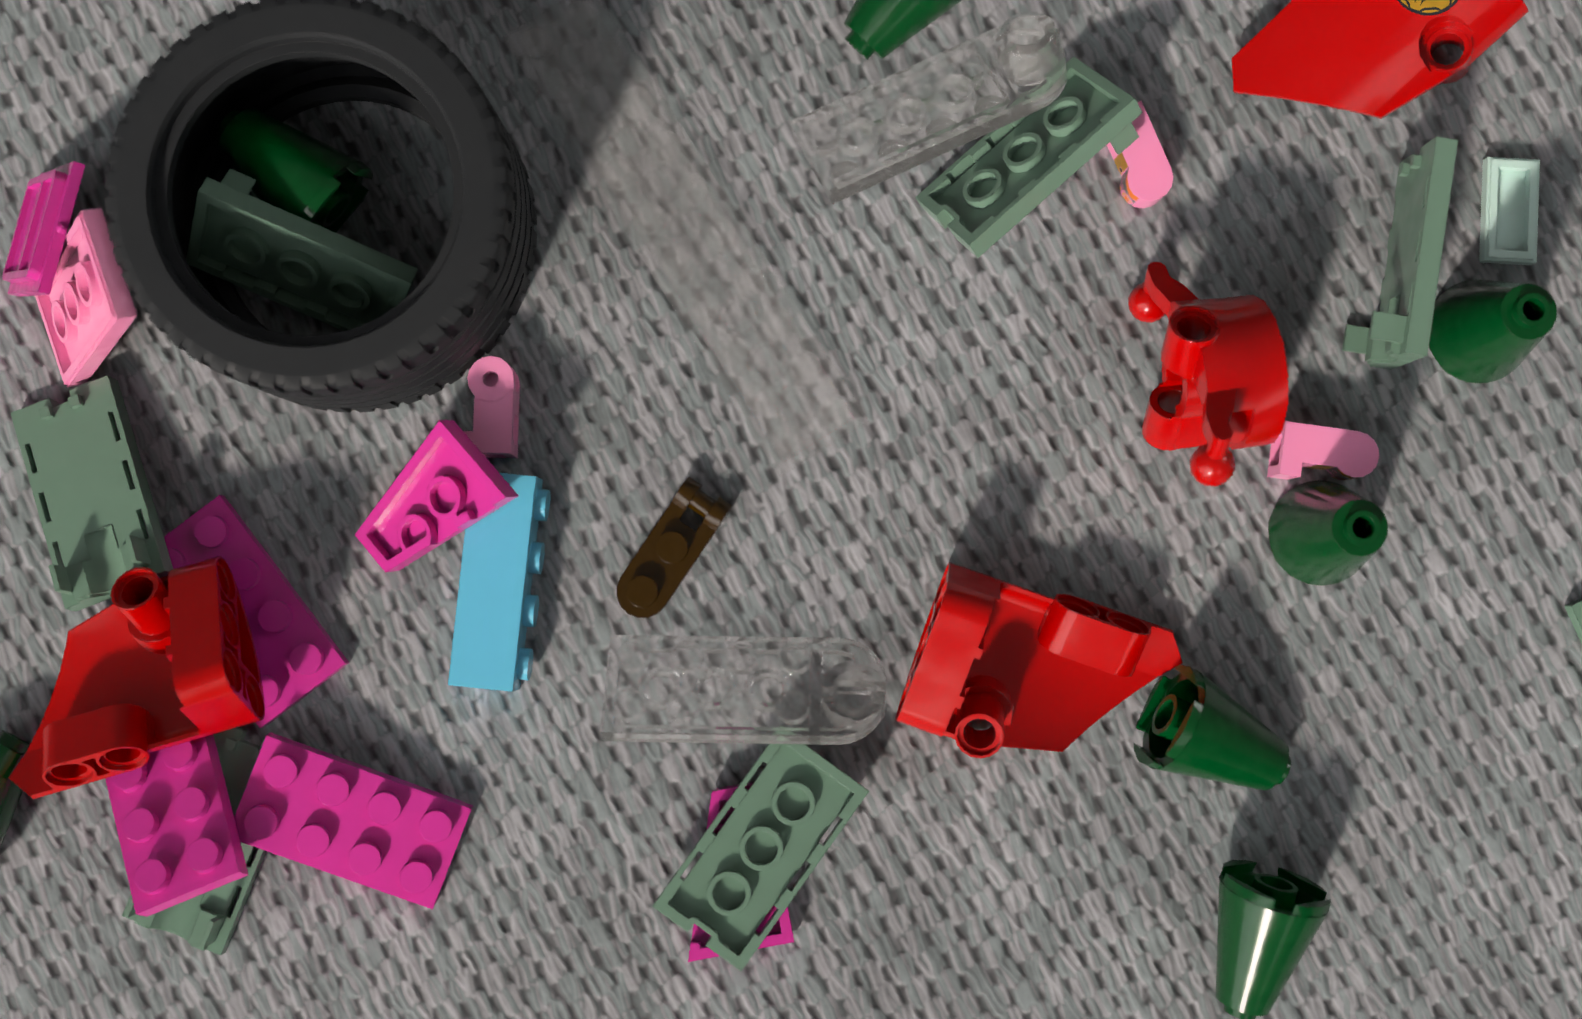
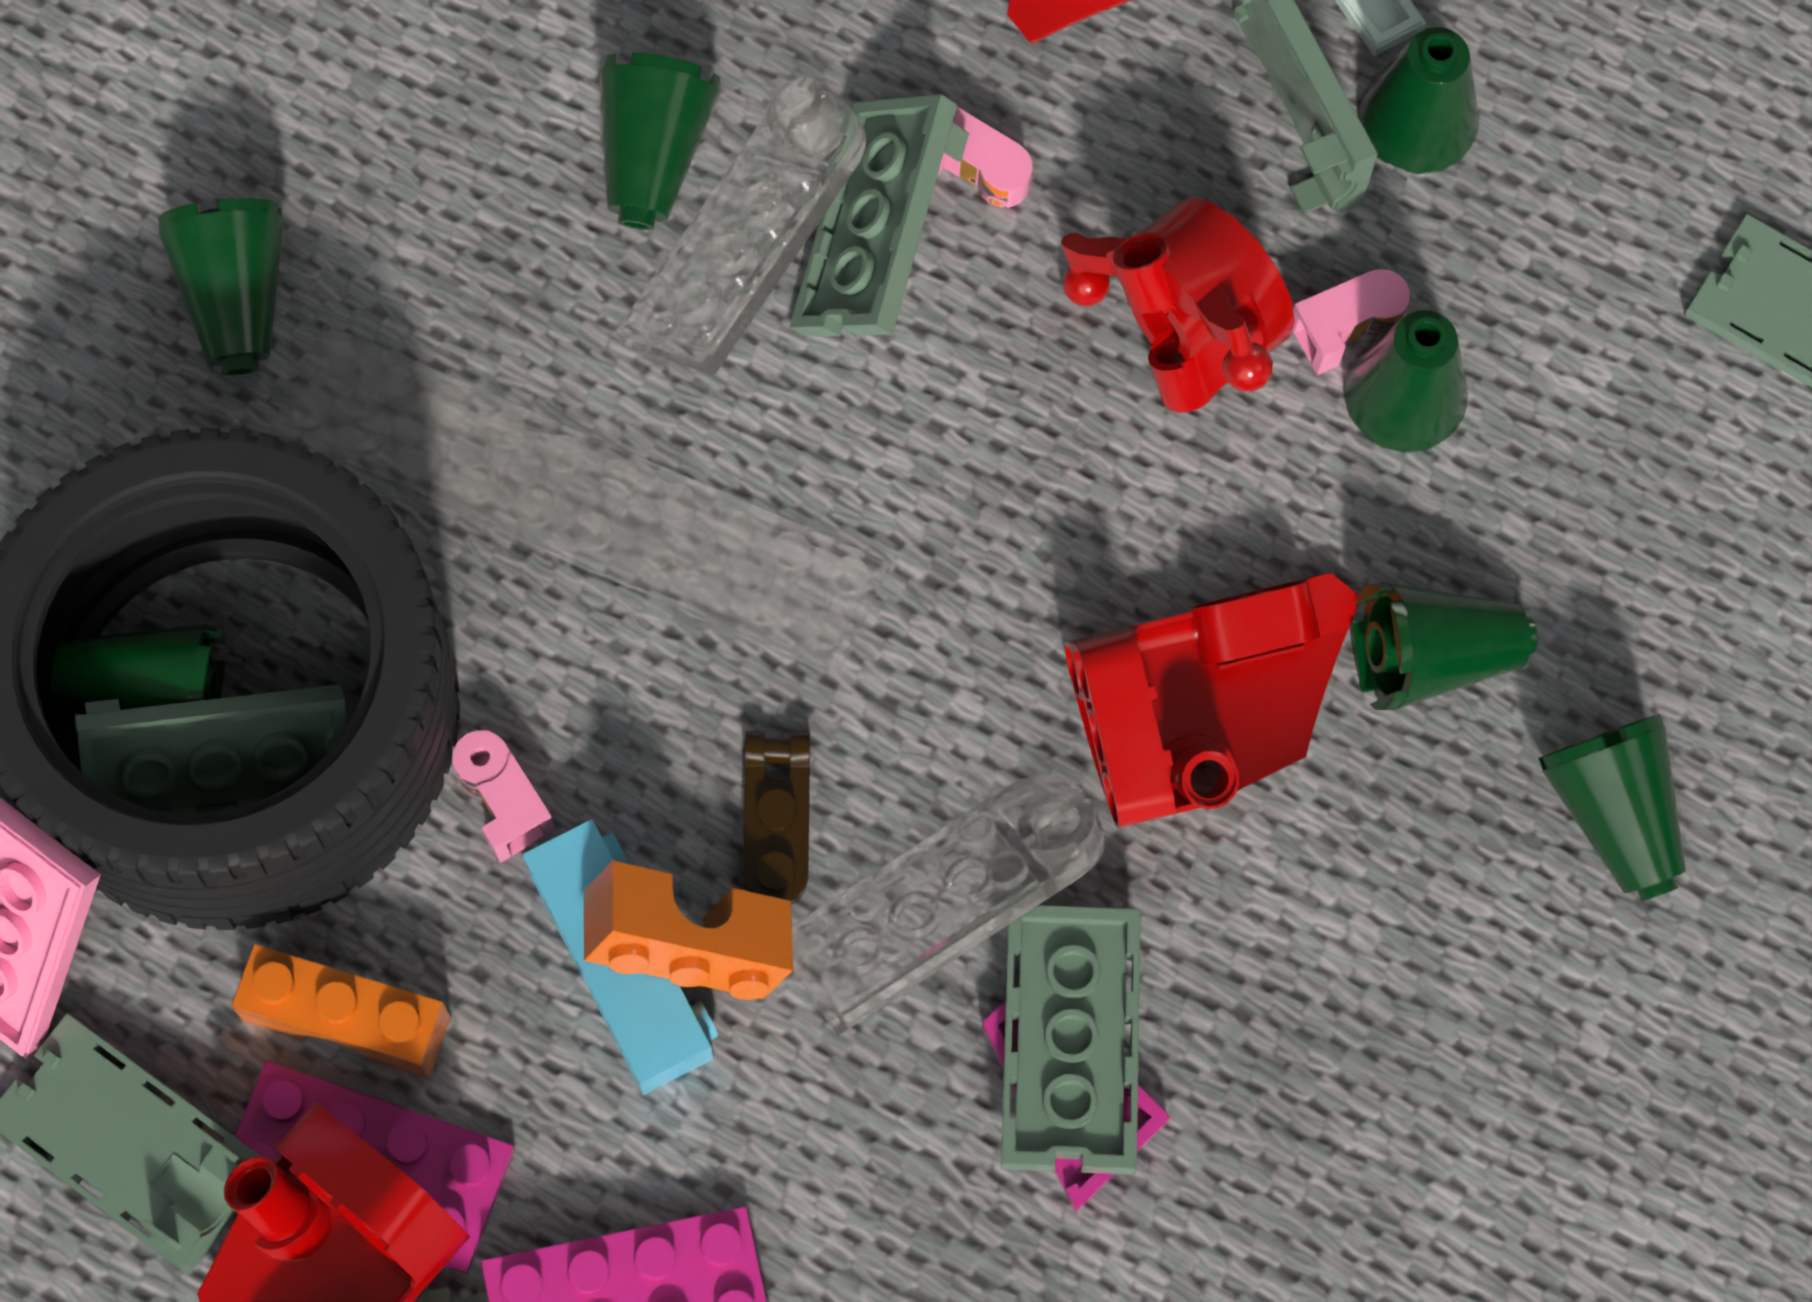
camera: 35 degrees left, 15 degrees down
dark pink wing [355,420,519,573] -> none
none -> orange arch [231,944,451,1079]
none -> orange arch [584,860,794,1000]

